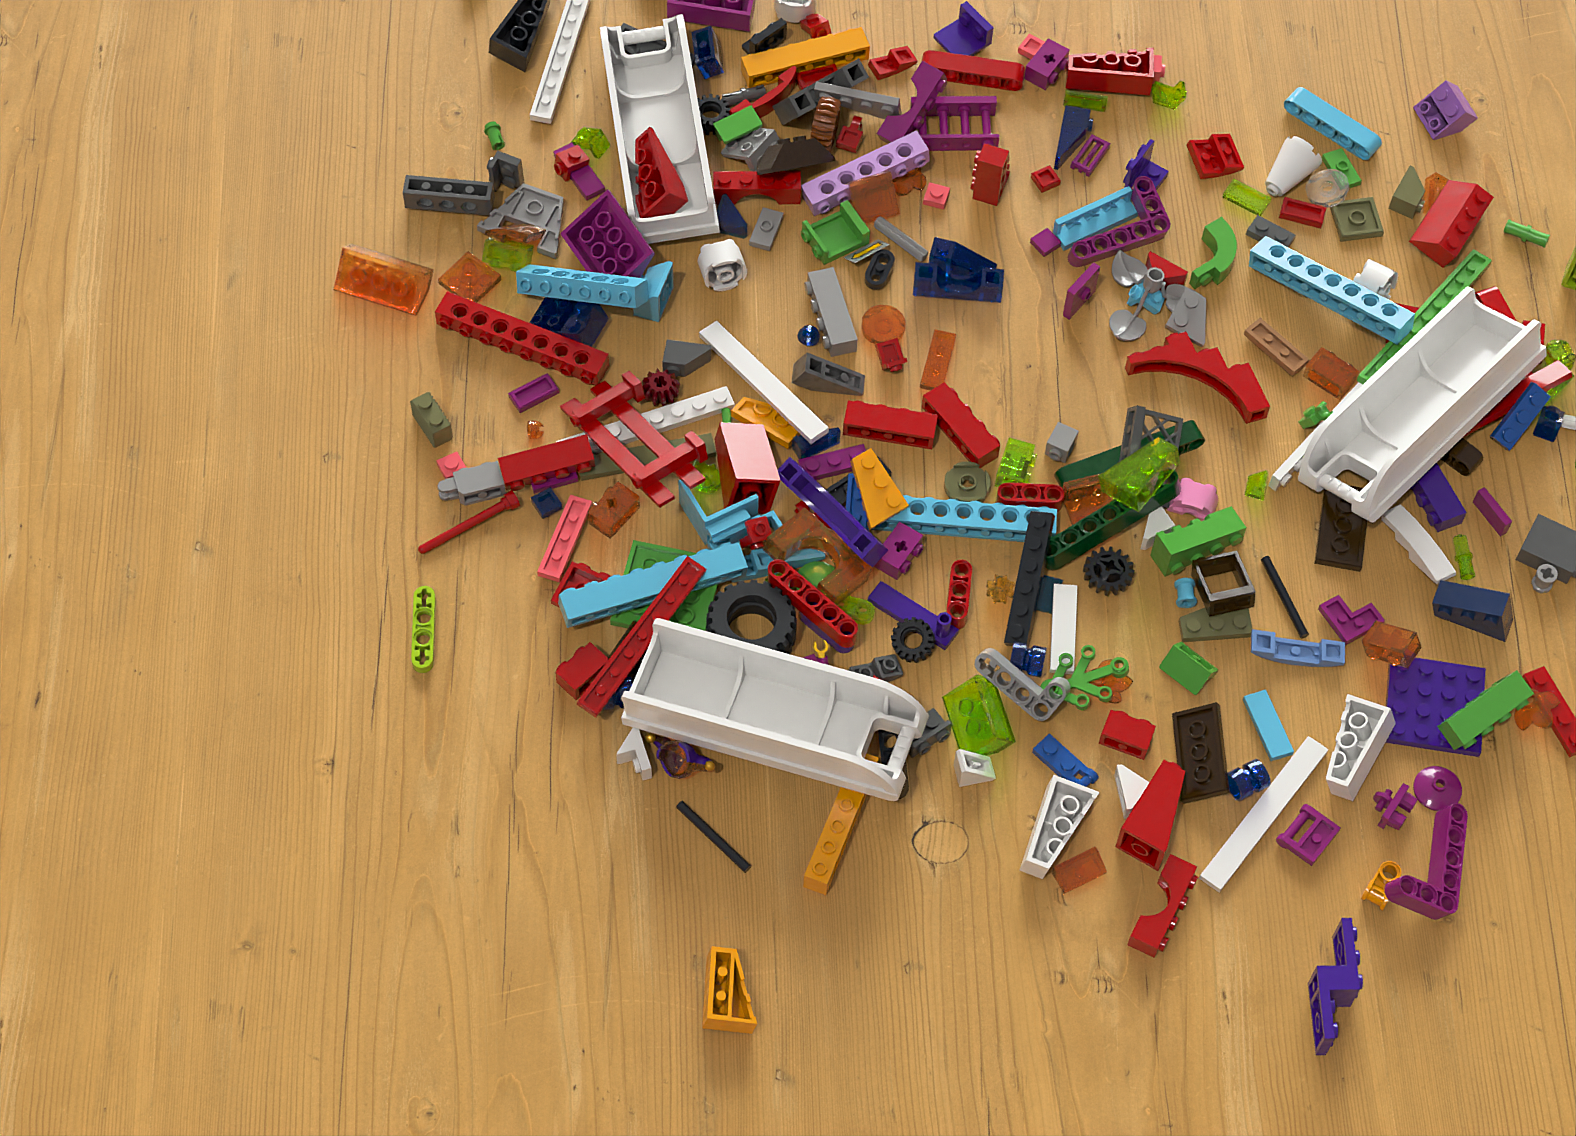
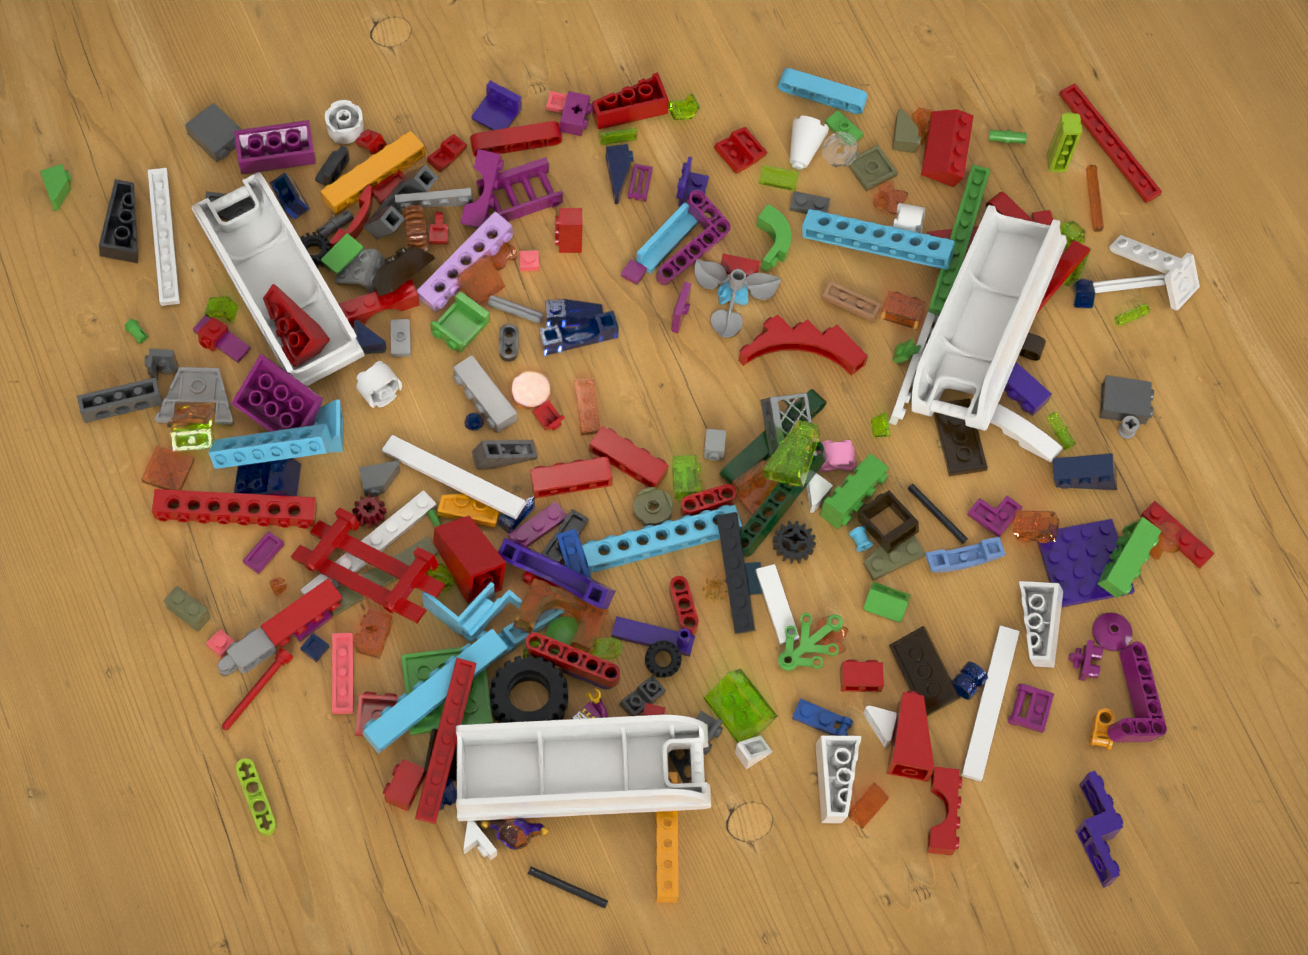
camera: 25 degrees left, 5 degrees up
clear orange slope [333,244,434,316] -> none
red bracket [739,516,773,550] -> none
sticker [843,239,890,263] -> none
light orange wing [850,448,909,530] -> none
magenta brick [874,522,924,580] -> none
light grey beam [974,648,1071,721] -> none
clear blue wheel [1010,641,1047,678] -> none
red tile [1031,165,1061,193] -> none
coral plate [1152,55,1165,86] -> none
light grey wing [1165,288,1206,347] -> none
medium azure tile [1243,690,1294,761] -> none
red tile [1279,197,1327,229] -> none
medium lavender slope [1413,80,1478,140] -> none
magenta tile [1473,487,1512,537] -> none
blue plate [1490,382,1551,451] -> none
none -> clear orange plate [873,181,908,214]

